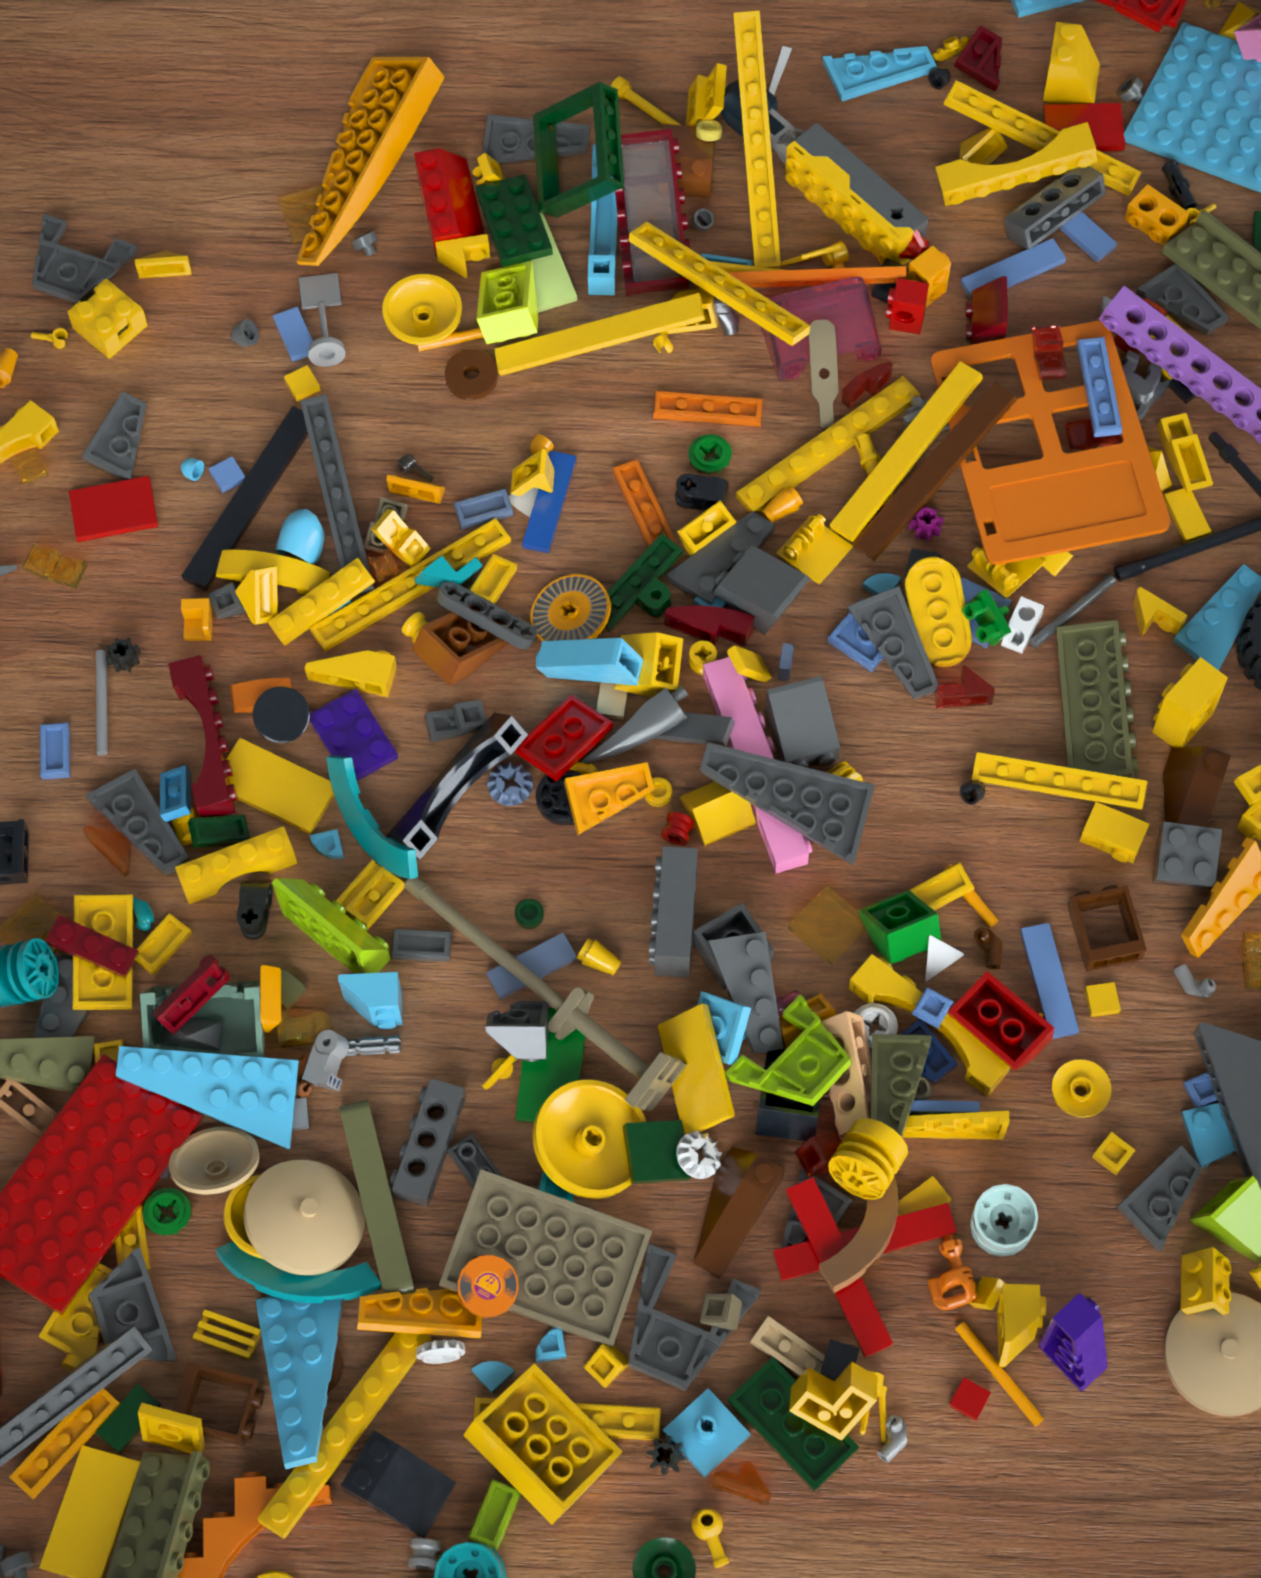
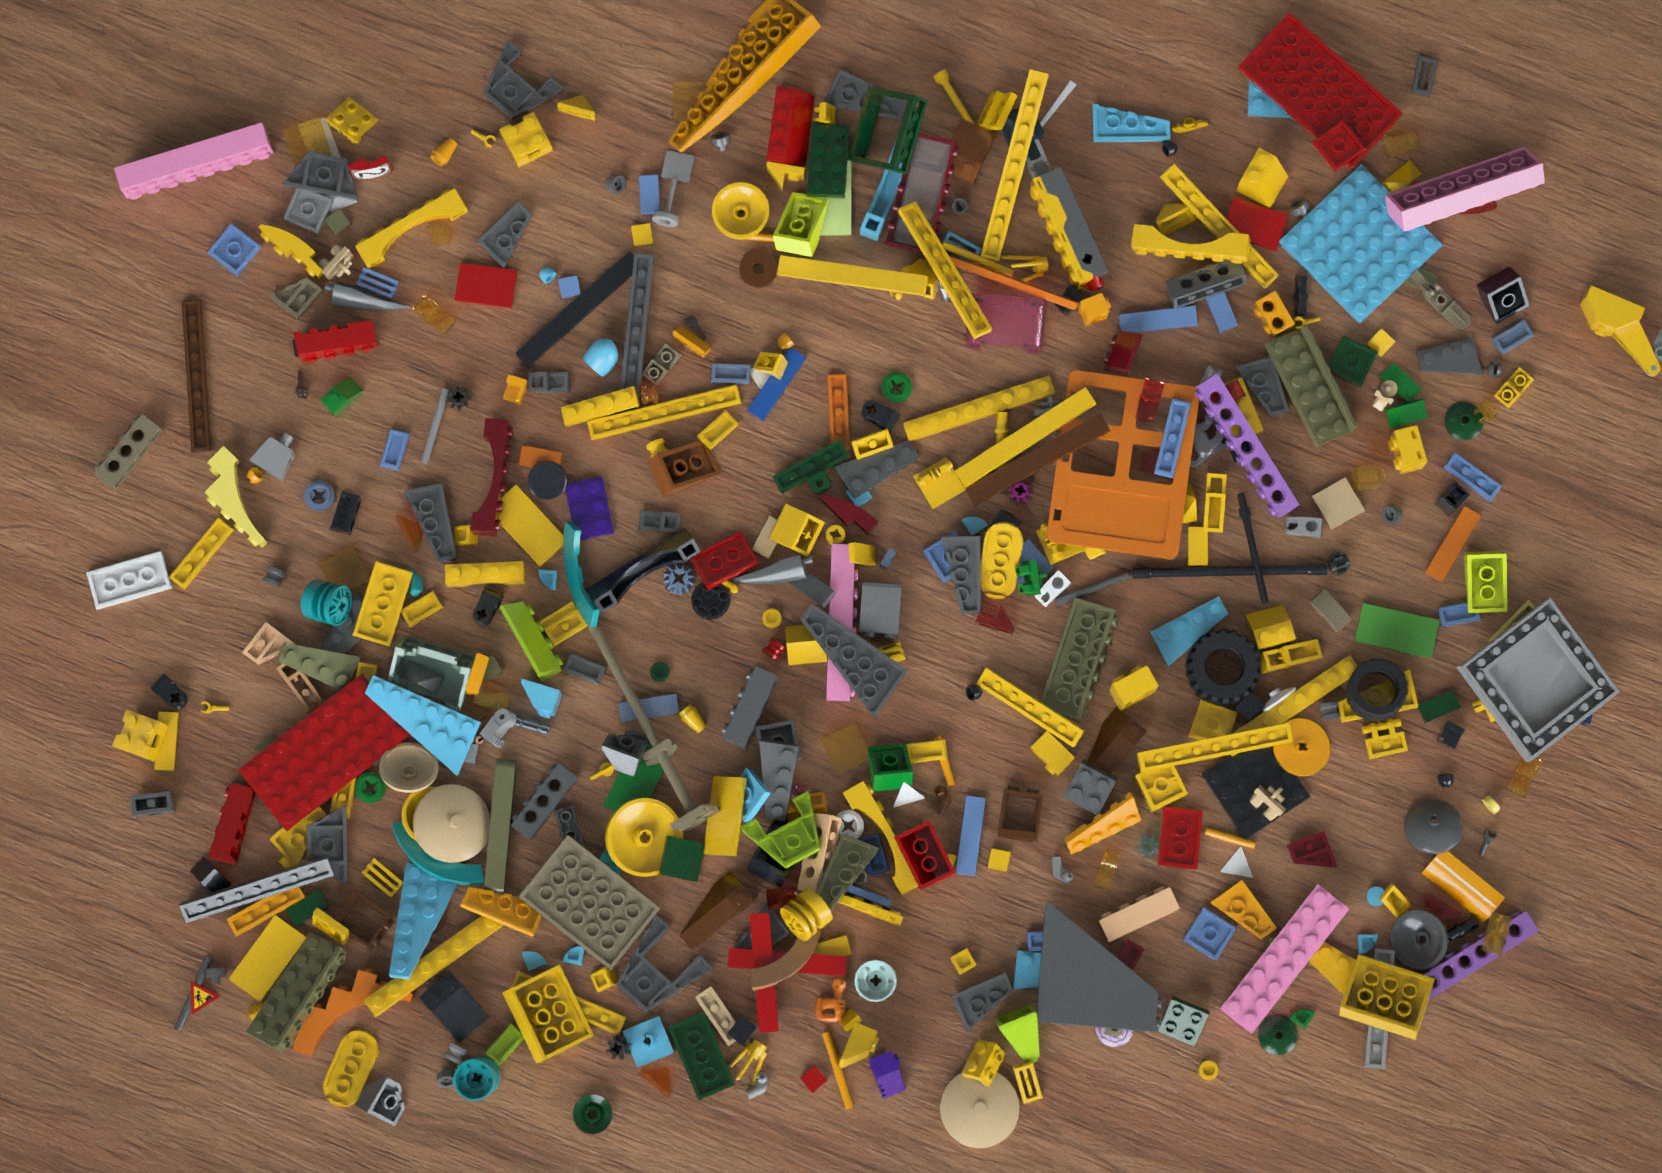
camera: 20 degrees right, 15 degrees up
dark red plate [45,915,139,979] -> none
dark red plate [152,955,230,1035] -> none
dark azure plate [160,765,191,822] -> none
dark green tile [188,815,250,848] -> none
yellow slope [216,550,330,595] -> none
yellow slope [235,565,278,625] -> none
yellow slope [305,650,397,697] -> none
yellow slope [371,509,431,567] -> none
teal slope [414,556,483,588] -> none
white gear [416,1339,466,1364] -> none
dark grey beam [436,581,537,649] -> none
orange tile [457,1255,519,1318] -> none
piece [530,574,611,642] -> none
medium azure slope [536,638,644,686] -> none
light orange wing [564,762,654,836] -> none
orange tile [653,391,763,427] -> none
white gear [676,1131,722,1179] -> none
yellow bar [691,1508,729,1568] -> none
light yellow tile [696,120,722,141] -> none
dark tan slope [700,1293,742,1330] -> none
dark grey slope [713,545,810,635] -> none
light orange cone [761,486,803,523] -> none
yellow brick [789,1362,878,1441] -> none
dark tan piece [808,319,839,428] -> none
clear red slope [841,362,893,408] -> none
red brick [886,278,929,335] -> none
medium blue tile [912,987,953,1029] -> none
dark red wing [954,25,1002,92] -> none
yellow dish [1052,1059,1112,1118] -> none
yellow slope [1133,587,1187,636] -> none

